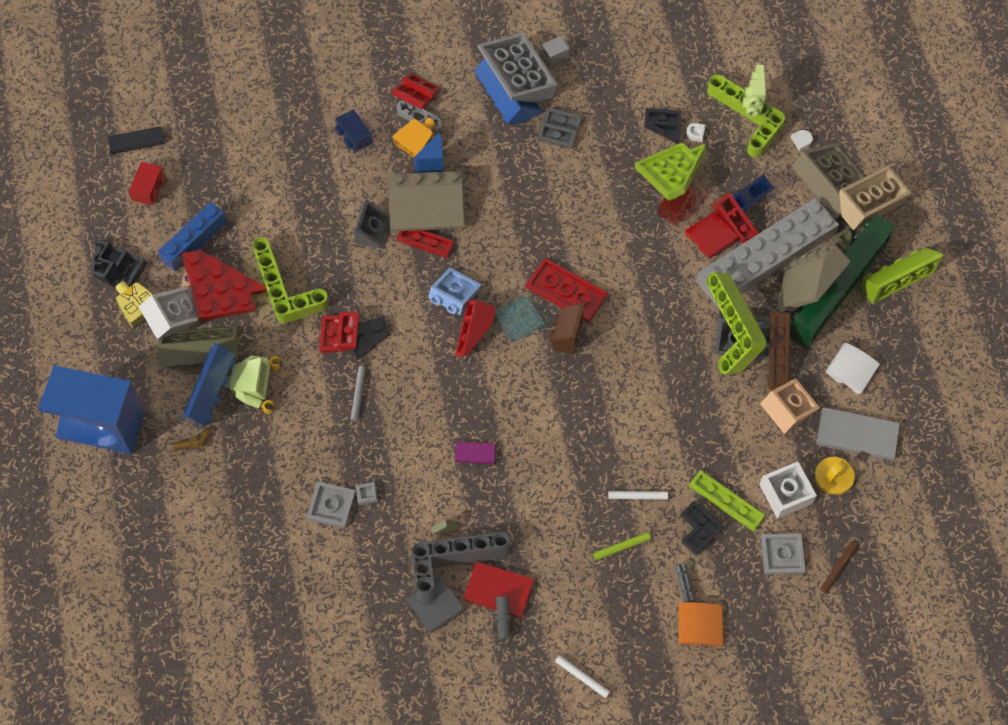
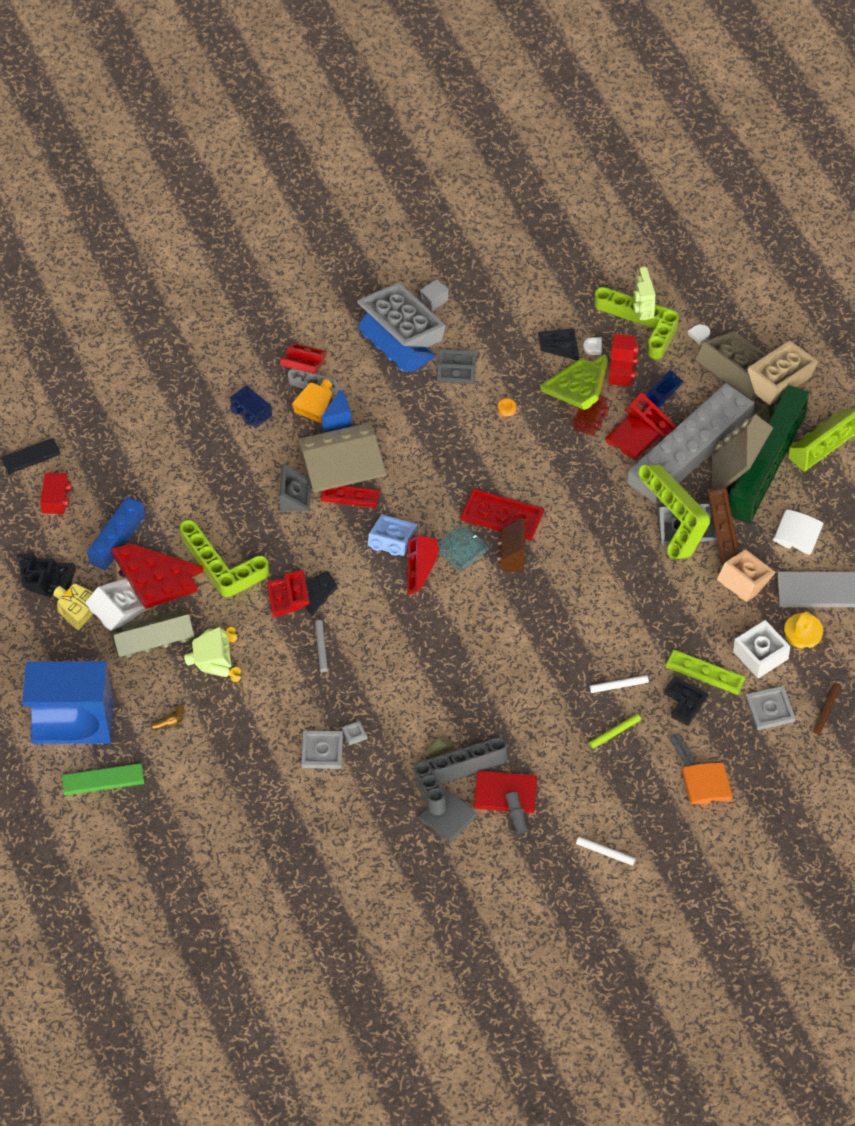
camera: 10 degrees left, 10 degrees down
blue slope [181,343,236,426] -> none
magenta tile [455,442,495,464] -> none
none -> bright green tile [62,763,144,795]
none -> light orange tile [498,398,516,416]
none -> red brick [609,334,639,387]

